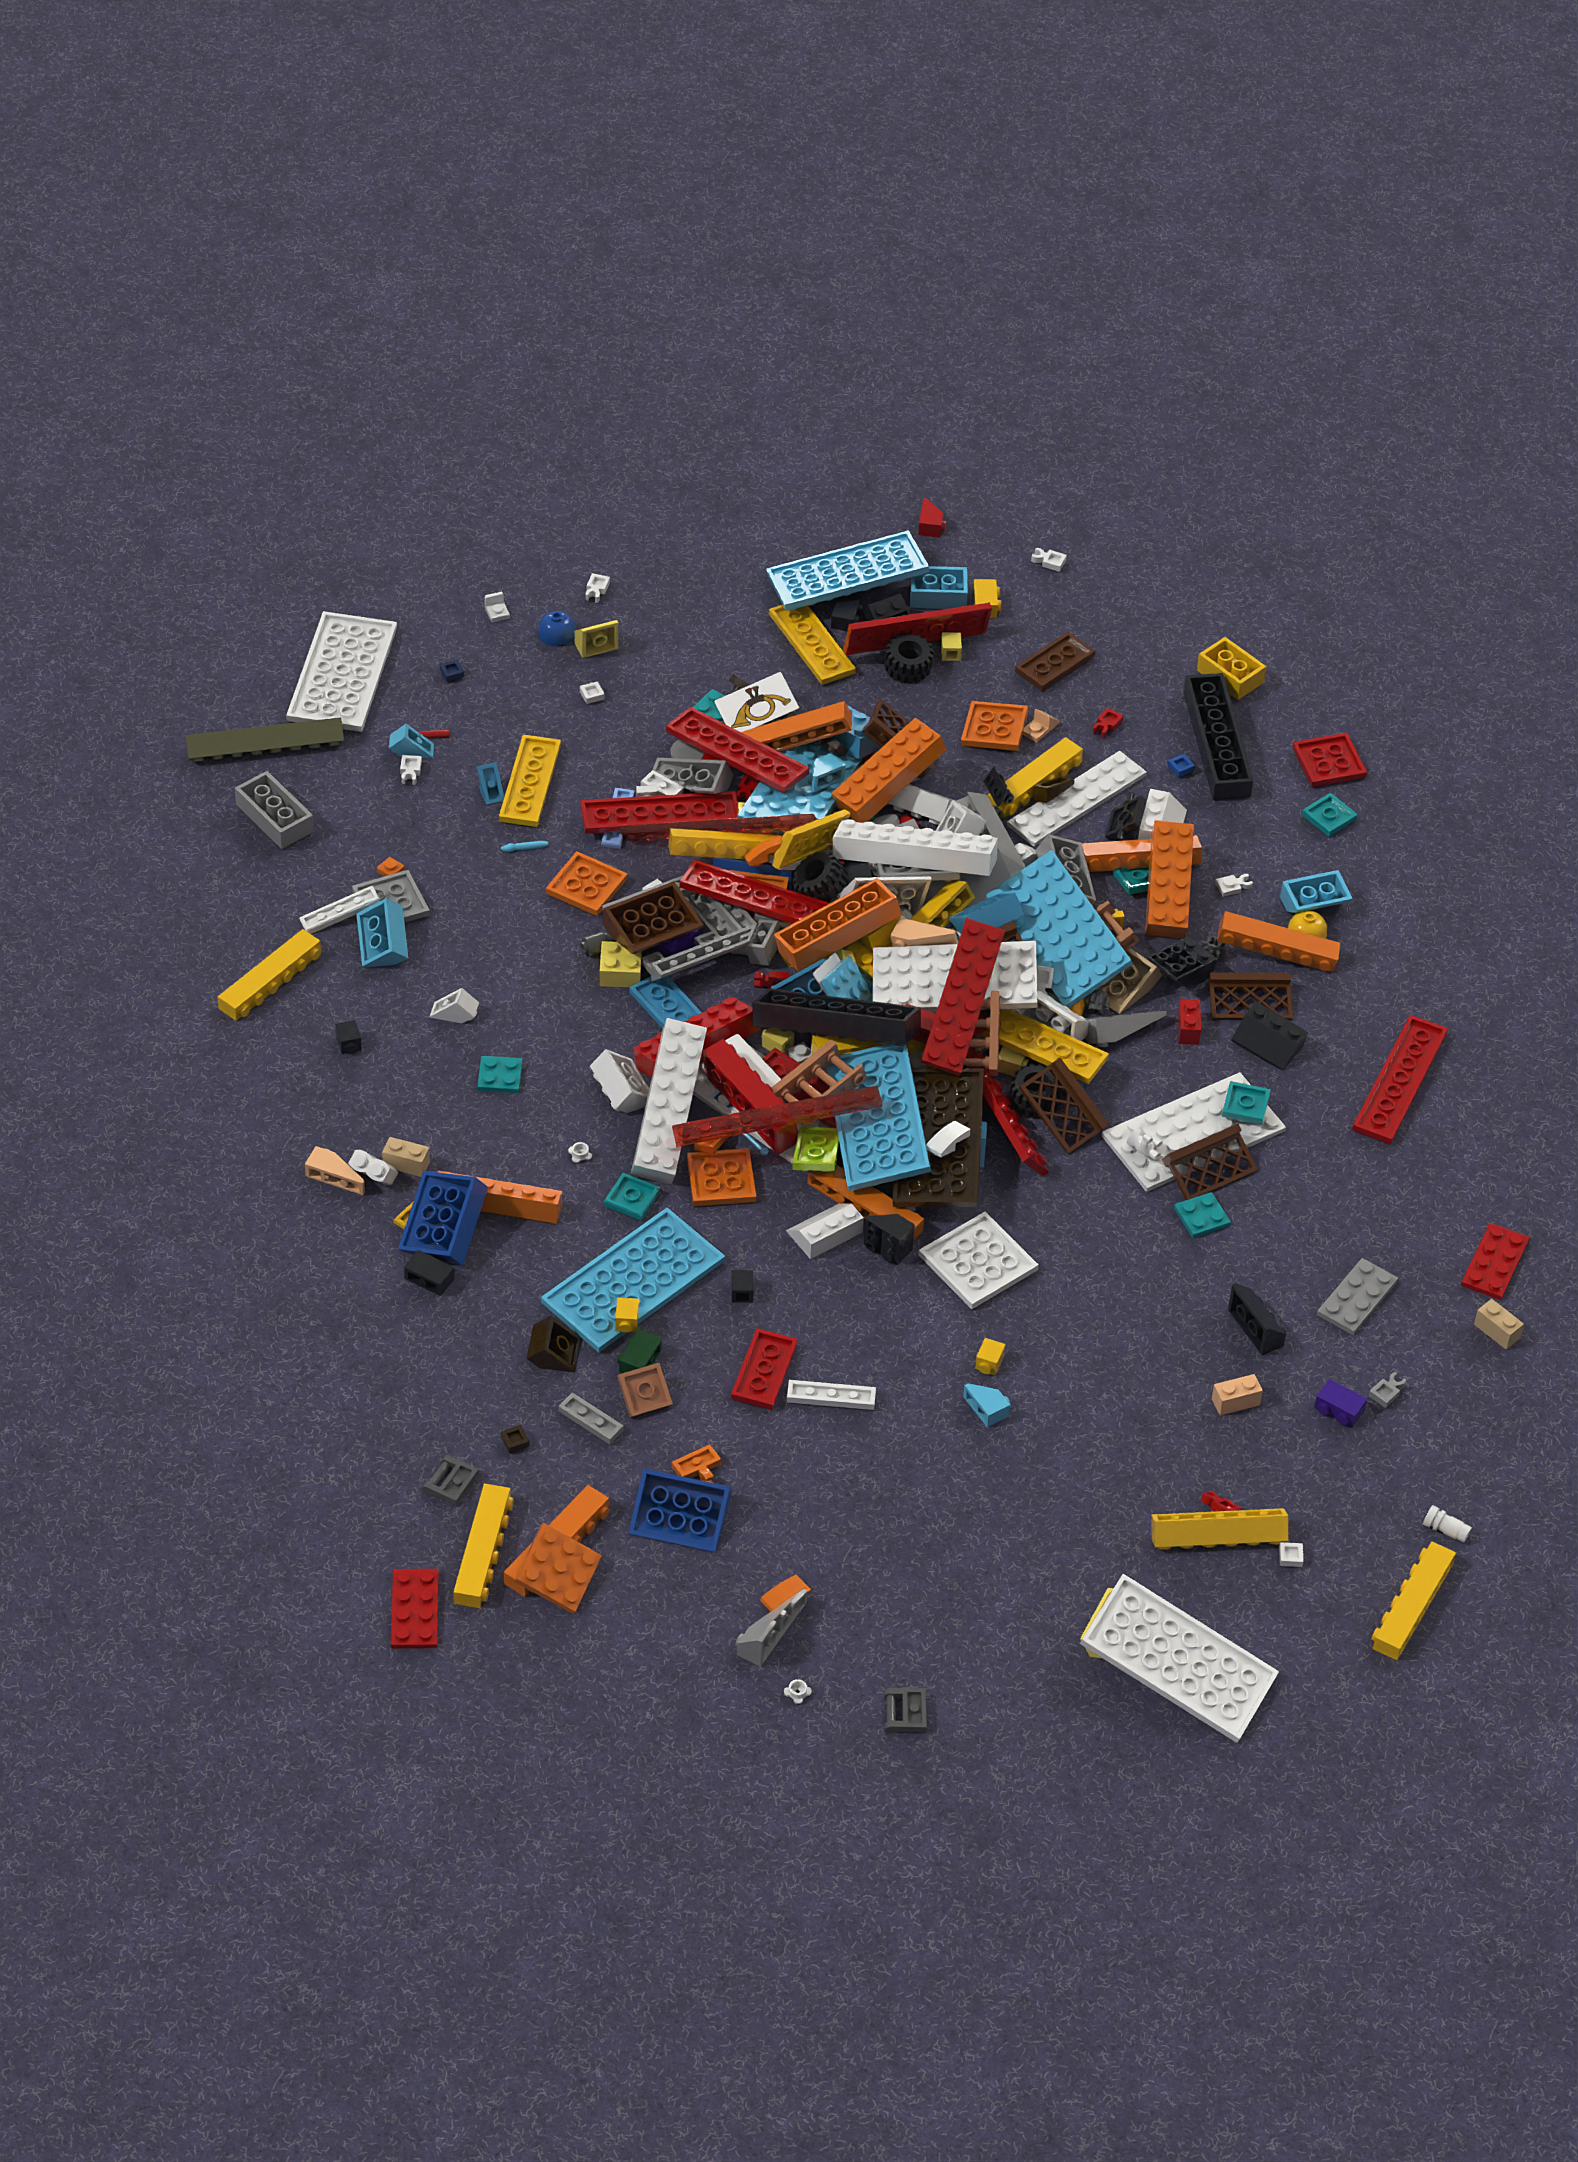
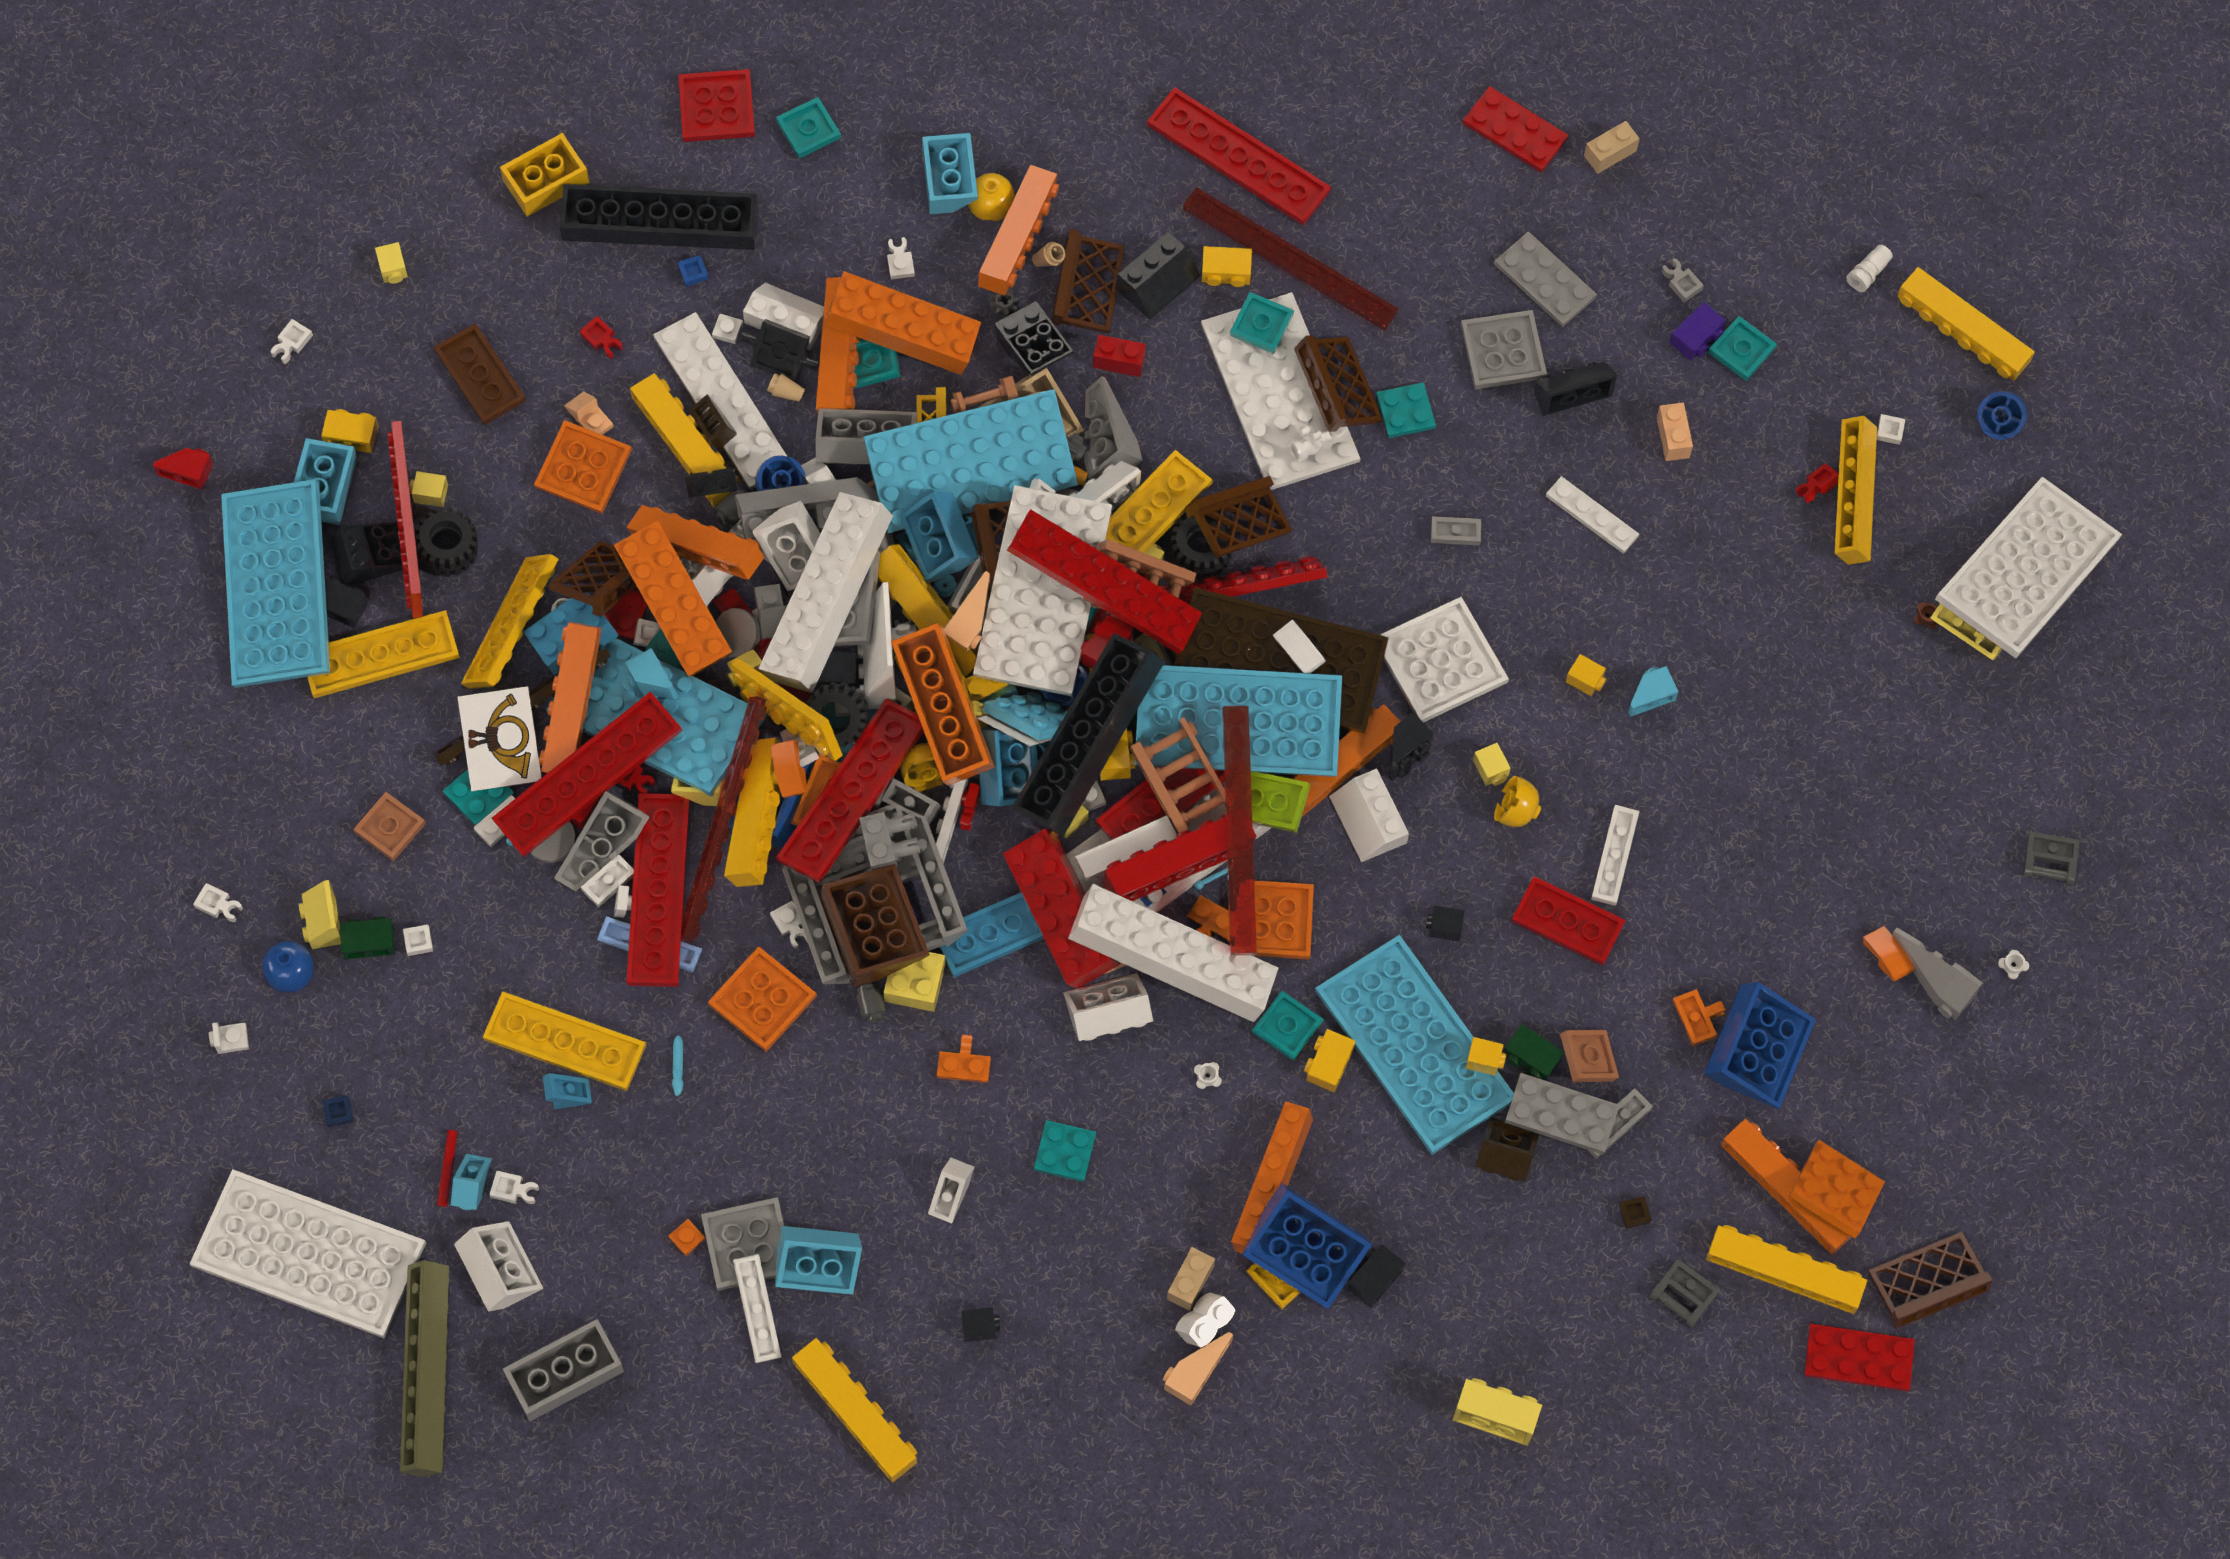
camera: 80 degrees left, 20 degrees up
none -> dark green brick [339,916,395,960]
none -> nougat plate [353,792,426,862]
none -> light yellow brick [375,242,408,284]
none -> white slope [454,1221,543,1312]
none -> yellow plate [461,554,559,689]
none -> orange brick [626,505,764,580]
none -> white plate [712,314,743,344]
none -> blue cylinder [755,455,805,491]
none -> tan cone [767,373,805,402]
none -> light grey brick [859,812,921,871]
none -> white plate [935,778,969,864]
none -> orange plate [937,1035,991,1083]
none -> tan cone [1032,242,1065,267]
none -> clear red plate [1183,187,1398,331]
none -> yellow brick [1202,246,1252,287]
none -> yellow brick [1304,1029,1355,1093]
none -> light grey plate [1431,516,1481,545]
none -> light yellow brick [1453,1378,1542,1446]
none -> light grey plate [1461,310,1547,389]
none -> light yellow brick [1473,743,1511,786]
none -> yellow cylinder [1494,776,1541,827]
none -> light grey plate [1505,1073,1620,1155]
none -> white plate [1546,476,1639,554]
none -> teal plate [1708,316,1777,381]
none -> reddish brown fence [1868,1232,1992,1329]
none -> blue cylinder [1977,390,2028,440]

